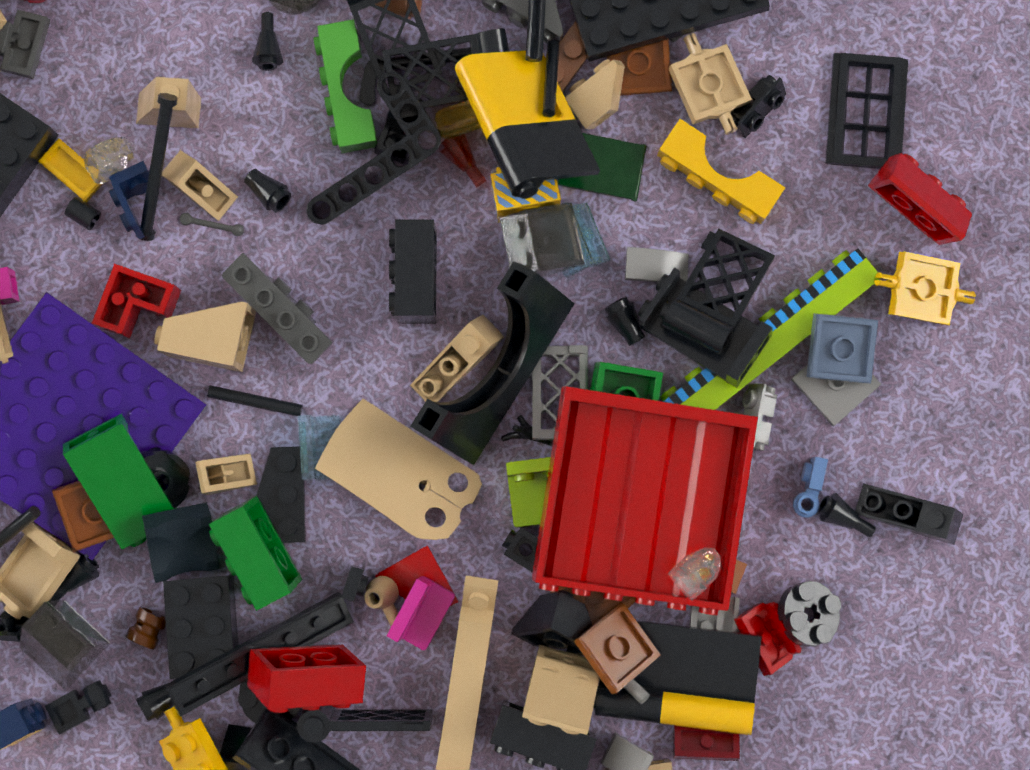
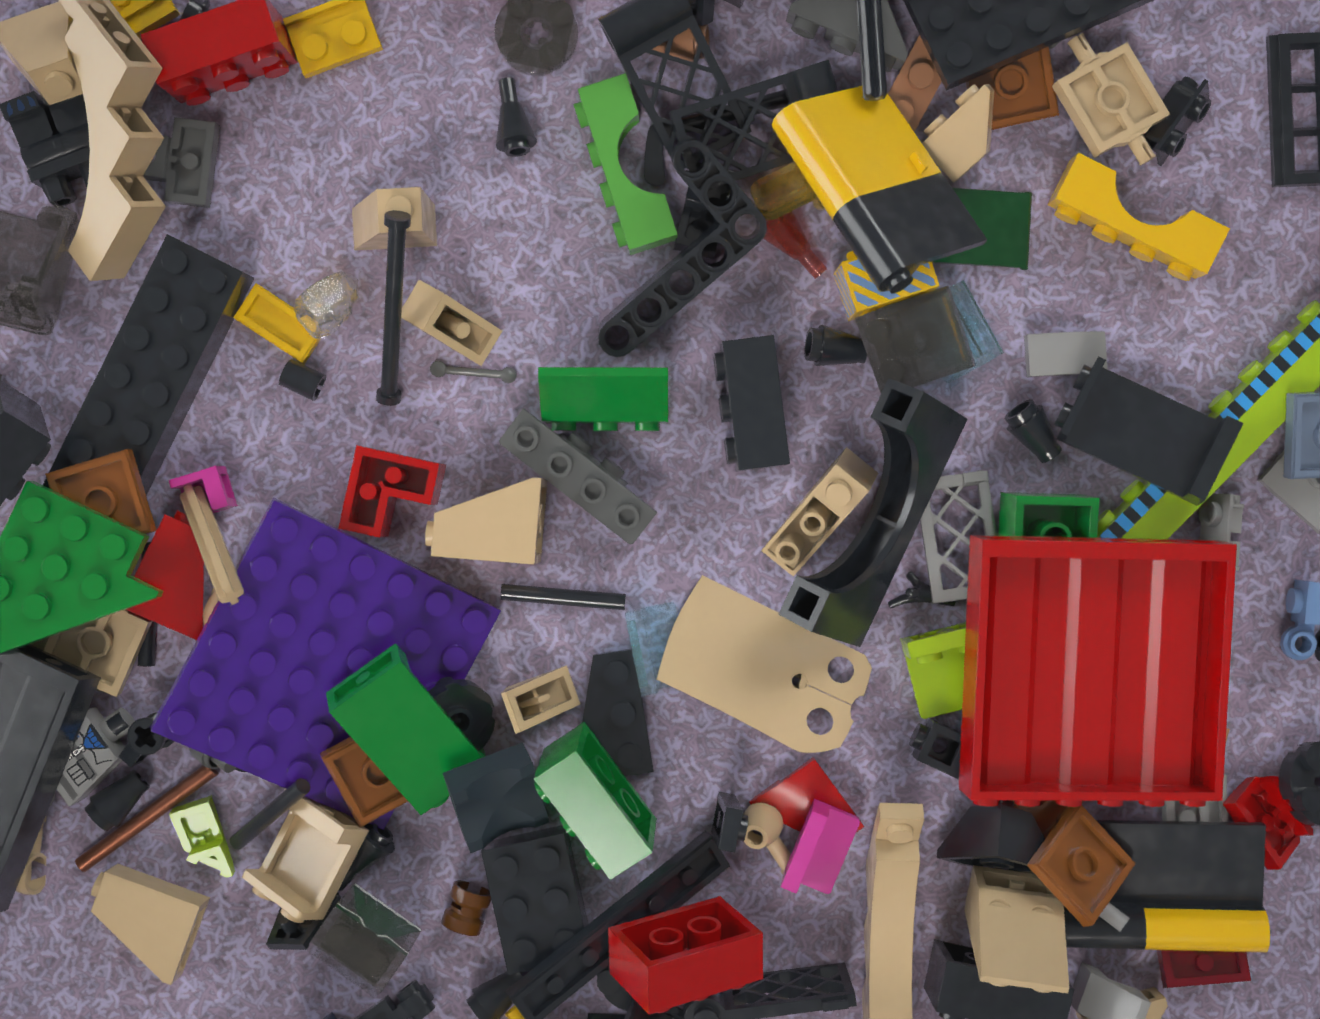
camera: 10 degrees left, 5 degrees up
dark blue bracket [109,161,149,239] -> none
black cone [244,169,291,213] -> none
black bar [542,40,560,117] -> none
black piece [659,228,775,355] -> none
clear rock [668,547,721,601] -> none
none -> green slope [538,367,668,431]
none -> black cone [804,325,869,366]

